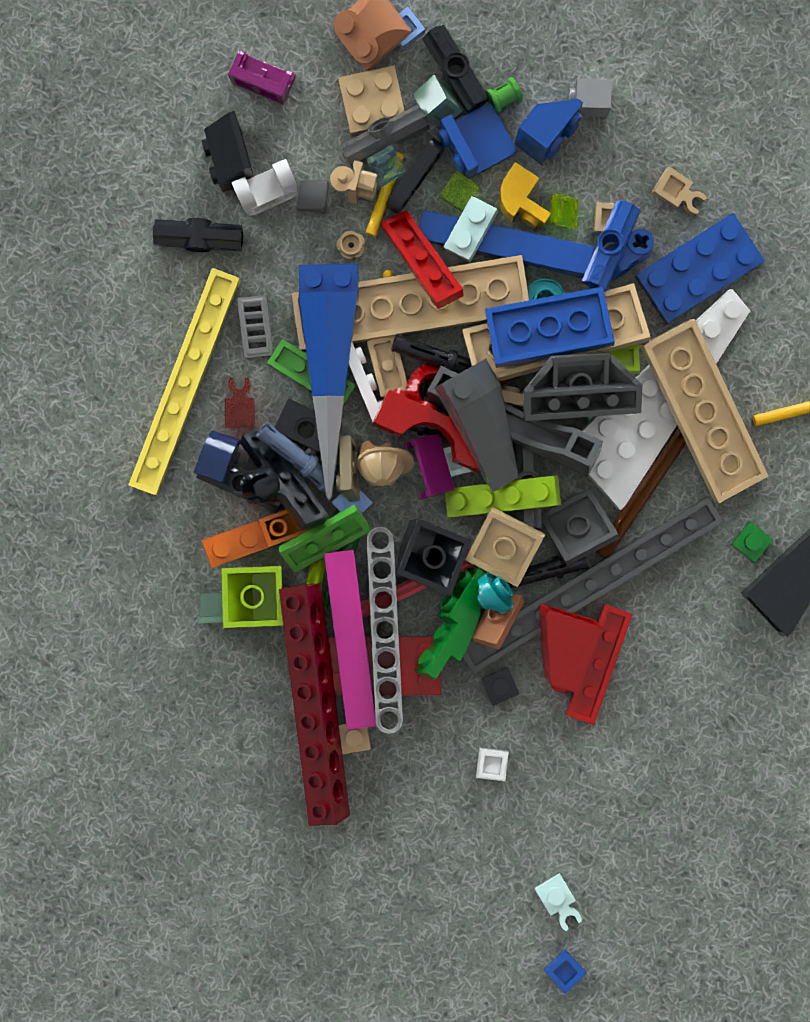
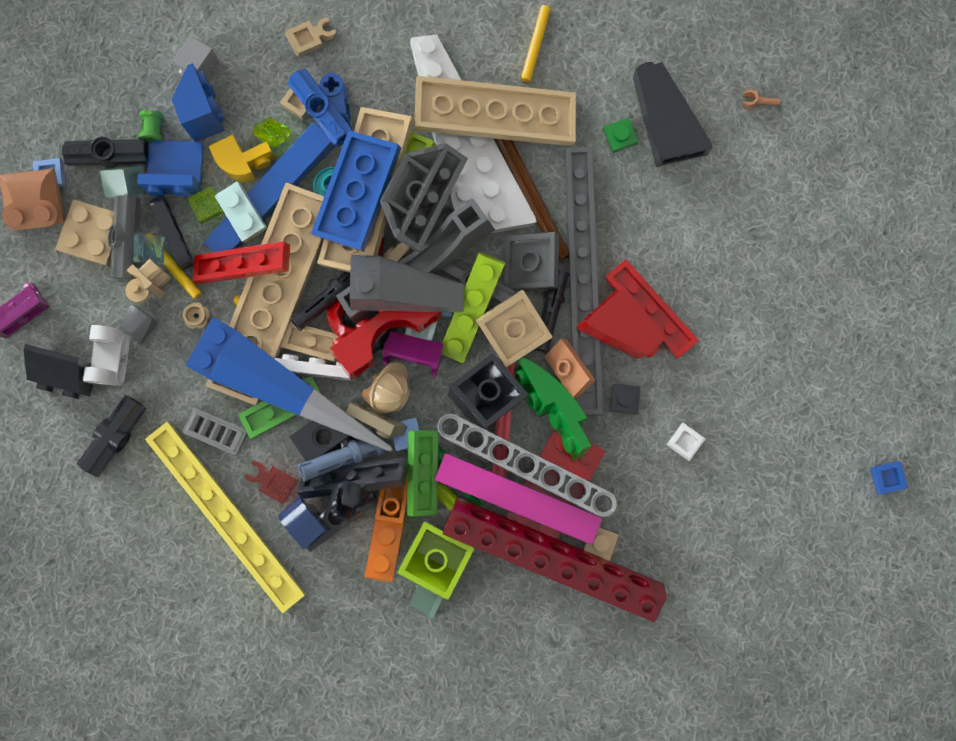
camera: 55 degrees left, 5 degrees down
teal plate [477,572,513,614] -> none
light aqua plate [535,873,582,931] -> none
blue plate [635,213,765,324] -> none

